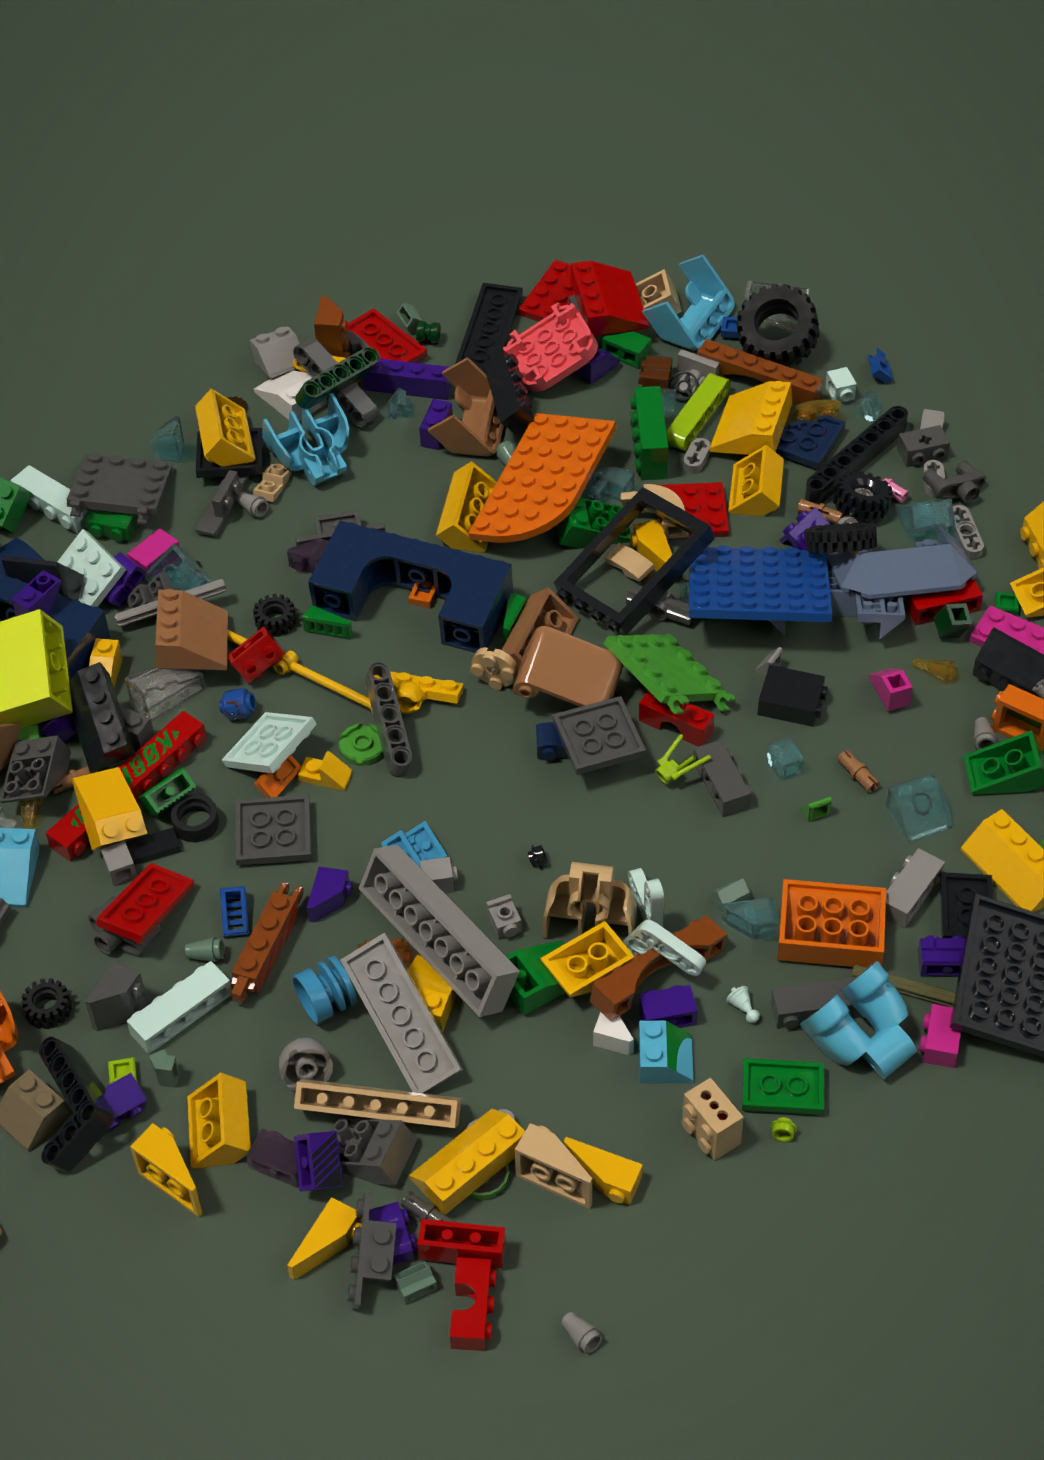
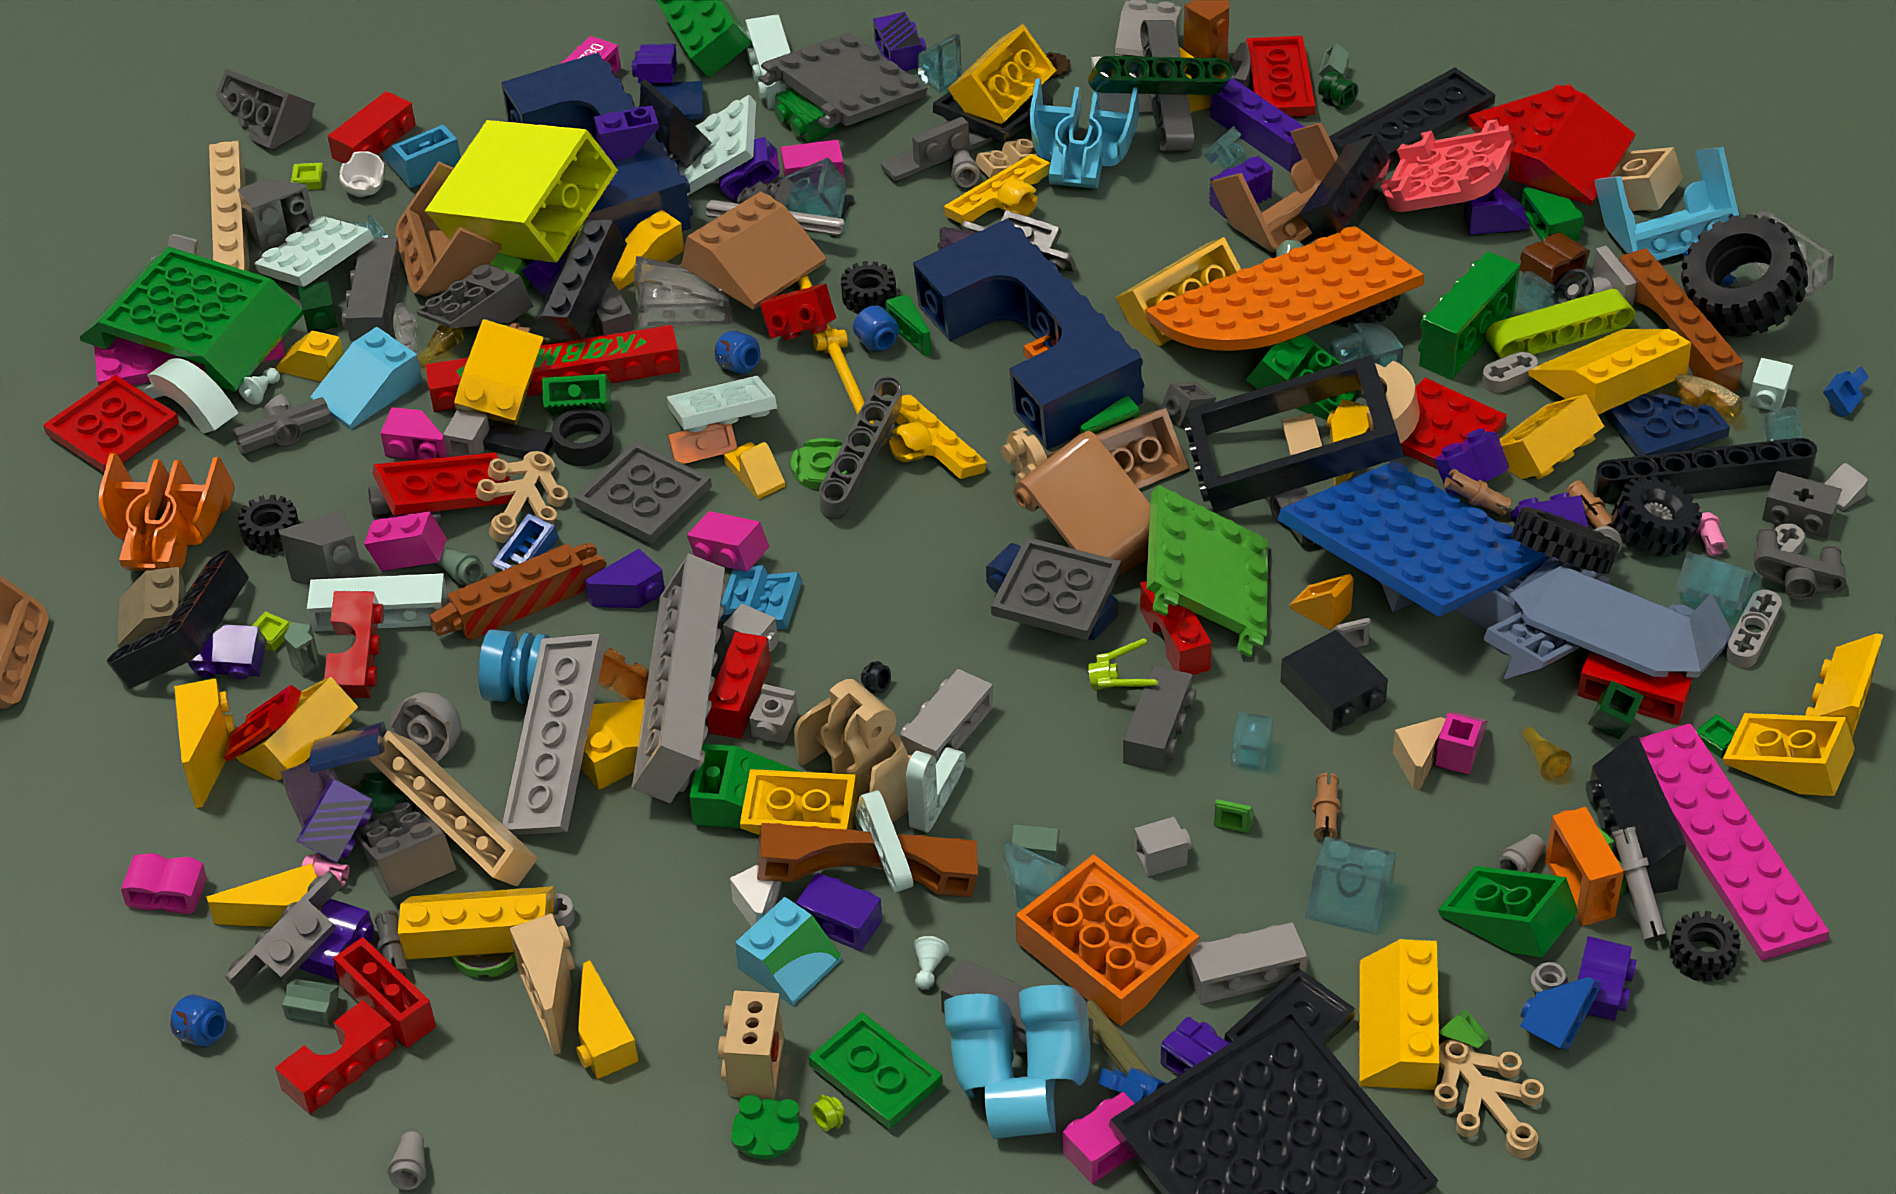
camera: 40 degrees right, 5 degrees down
none -> dark pink brick [121,853,207,914]
none -> blue head [170,994,227,1047]
none -> red slope [223,685,301,762]
none -> bright pink pin [302,853,350,888]
none -> dark blue slope [309,722,387,773]
none -> arch [324,591,384,698]
none -> clear green plate [349,771,411,813]
none -> dark pink brick [364,511,447,571]
none -> dark pink slope [380,407,448,460]
none -> tan plant [476,451,568,543]
none -> dark pink brick [687,511,769,571]
none -> red brick [707,632,771,739]
none -> green piece [731,1095,800,1159]
none -> blue head [853,305,899,352]
none -> dark purple brick [873,12,927,71]
none -> light grey brick [900,669,993,763]
none -> yellow plate [943,154,1051,224]
none -> blue plate [1097,1068,1166,1103]
none -> light grey brick [1134,817,1191,877]
none -> dark grey bracket [1160,381,1216,426]
none -> light orange slope [1289,574,1354,630]
none -> tan slope [1393,717,1445,790]
none -> dark purple brick [1434,429,1509,496]
none -> medium nougat pin [1444,469,1511,517]

